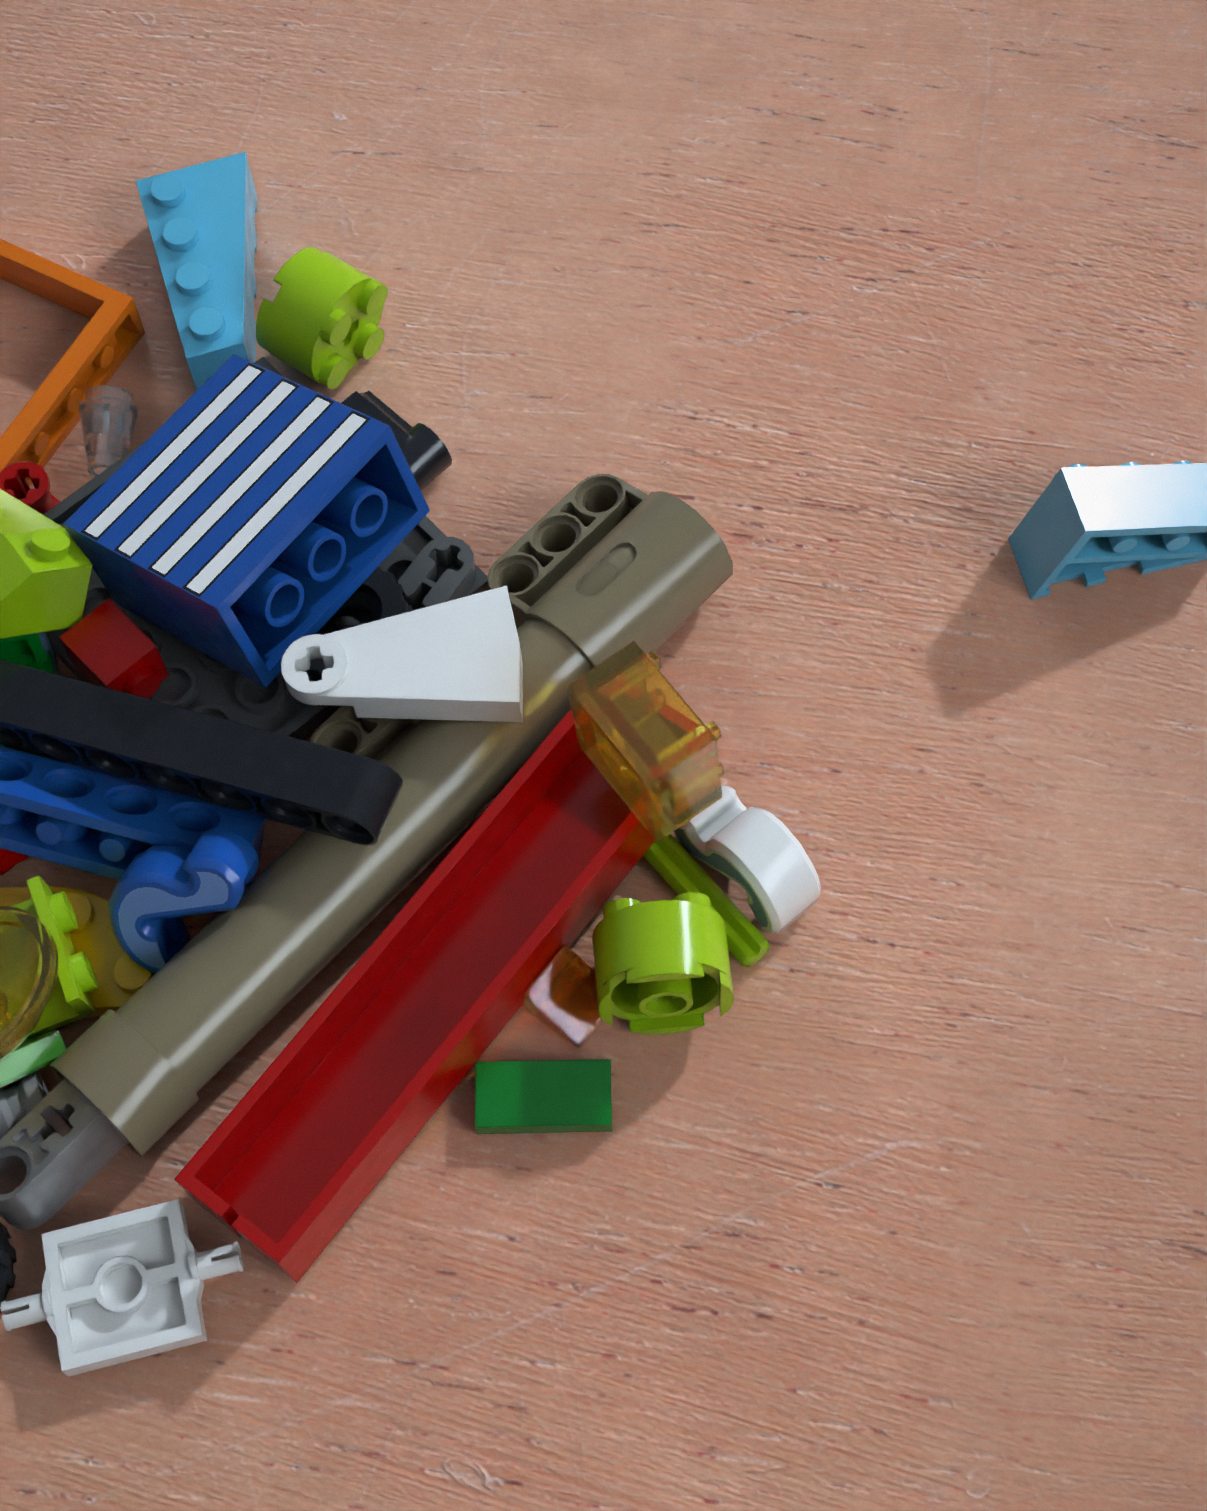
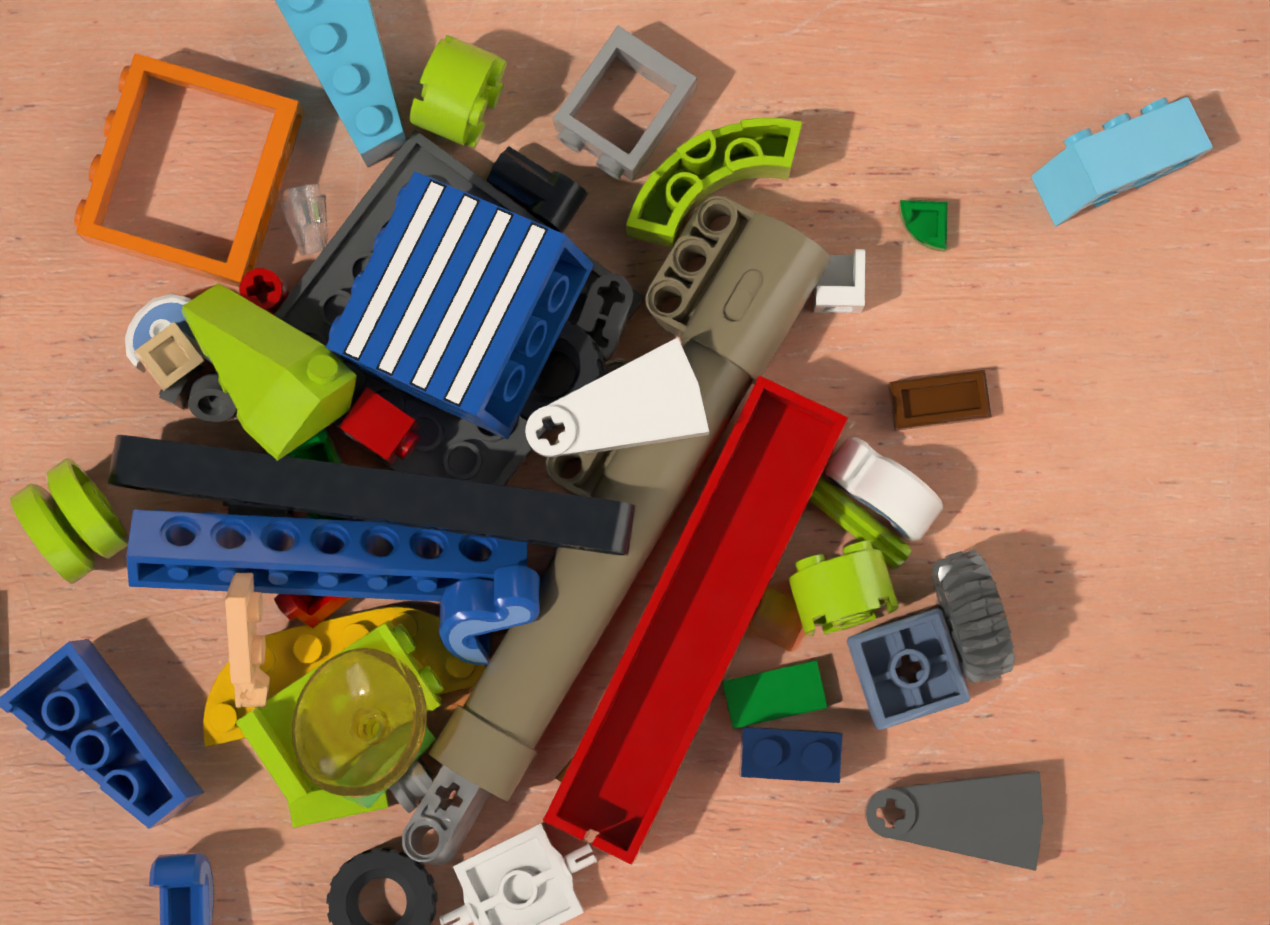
camera: 10 degrees left, 20 degrees up
clear yellow container [567,641,724,842] -> none
none -> light grey window [553,25,697,181]
none -> lime brick [626,117,802,248]
none -> dark blue brick [739,727,843,783]
none -> white panel [813,249,865,314]
none -> sand blue brick [847,608,971,730]
none -> dark grey piece [865,771,1043,871]
none -> reddish brown tile [888,370,992,431]
none -> green tile [899,200,948,252]
none -> dark grey gear [932,550,1015,683]

